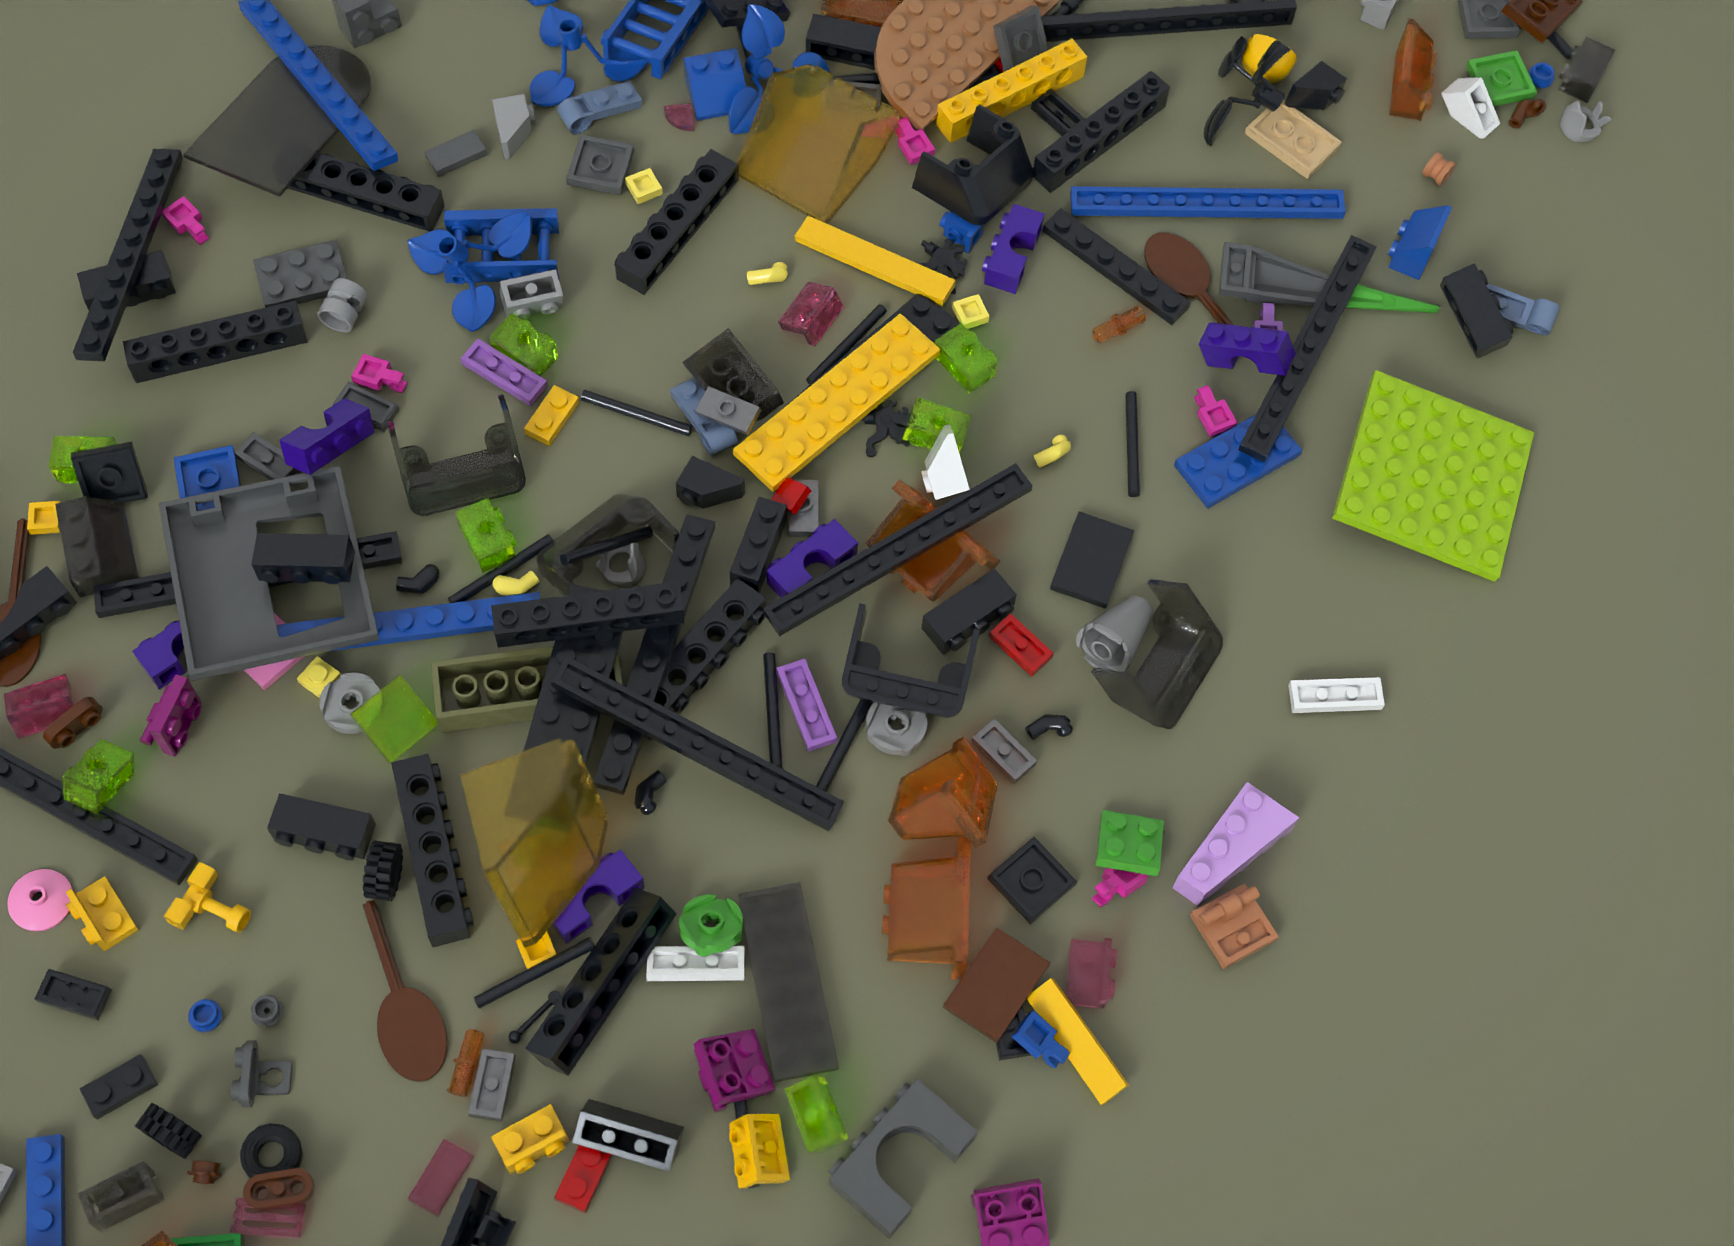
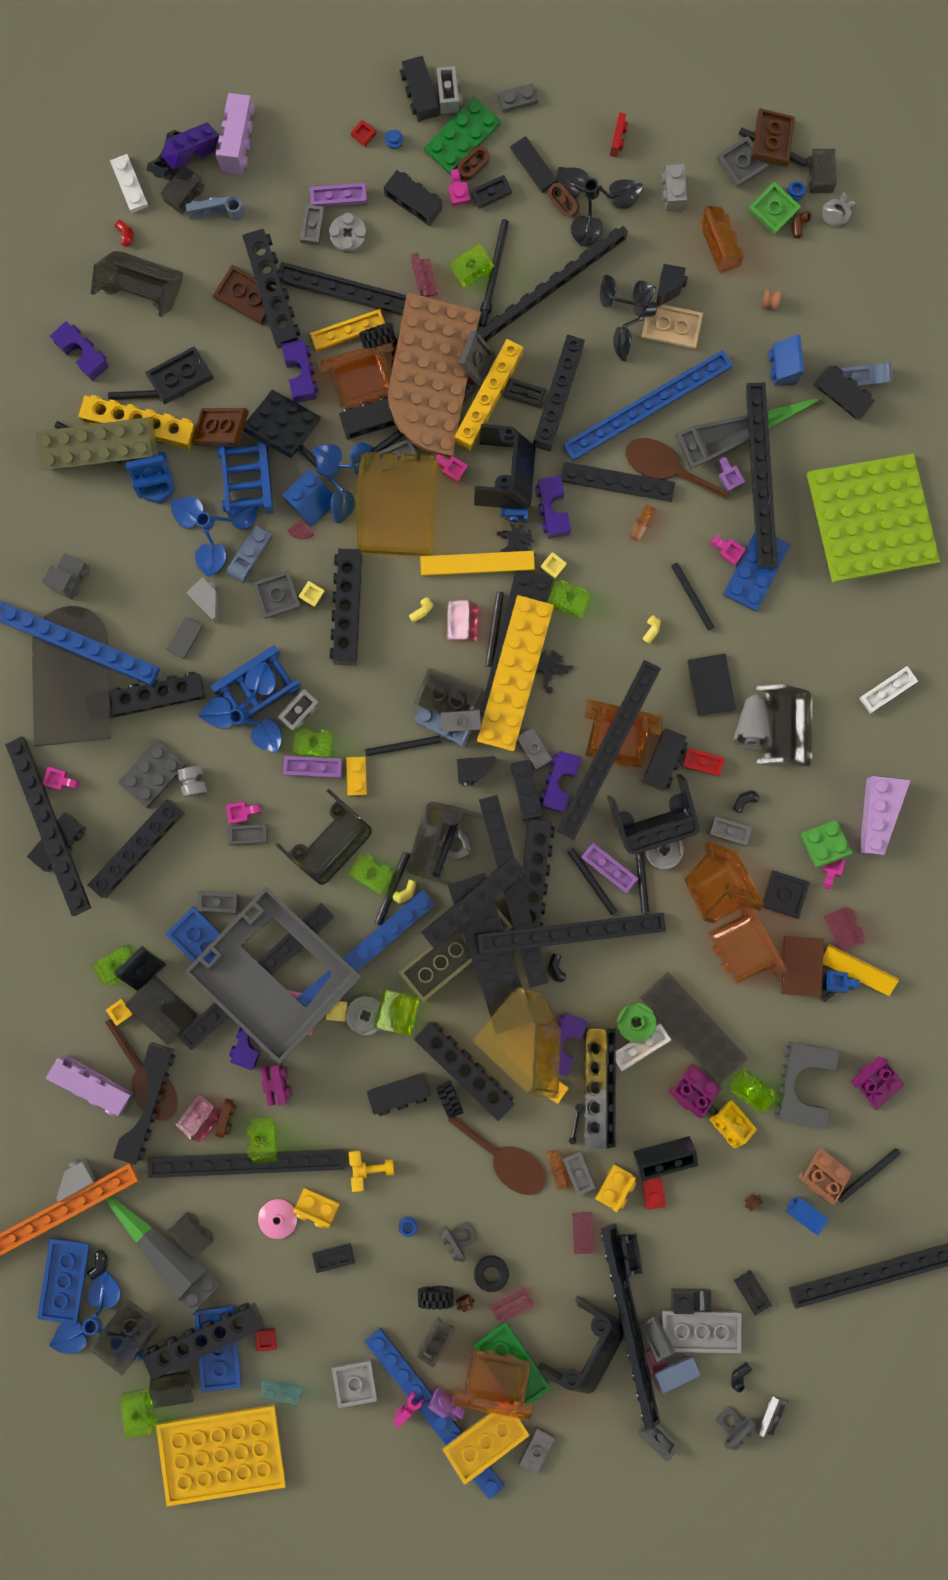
camera: 30 degrees left, 20 degrees up
black plate [80,1054,158,1120] -> none
reddish brown plate [243,1168,315,1211] -> none
black brick [251,533,355,584] -> none
dark grey plate [251,995,284,1027] -> none
dark purple arch [280,398,375,475] -> none
black arm [396,564,440,594] -> none
black bar [474,937,596,1009] -> none
red tile [771,477,811,515] -> none
clear neon green brick [902,397,971,452] -> none
white slope [921,424,970,500] -> none
nougat plate [1189,883,1279,970] -> none
dark purple arch [1199,322,1295,376] -> none
yellow cylinder [1242,34,1298,84] -> none
white slope [1441,77,1500,139] -> none

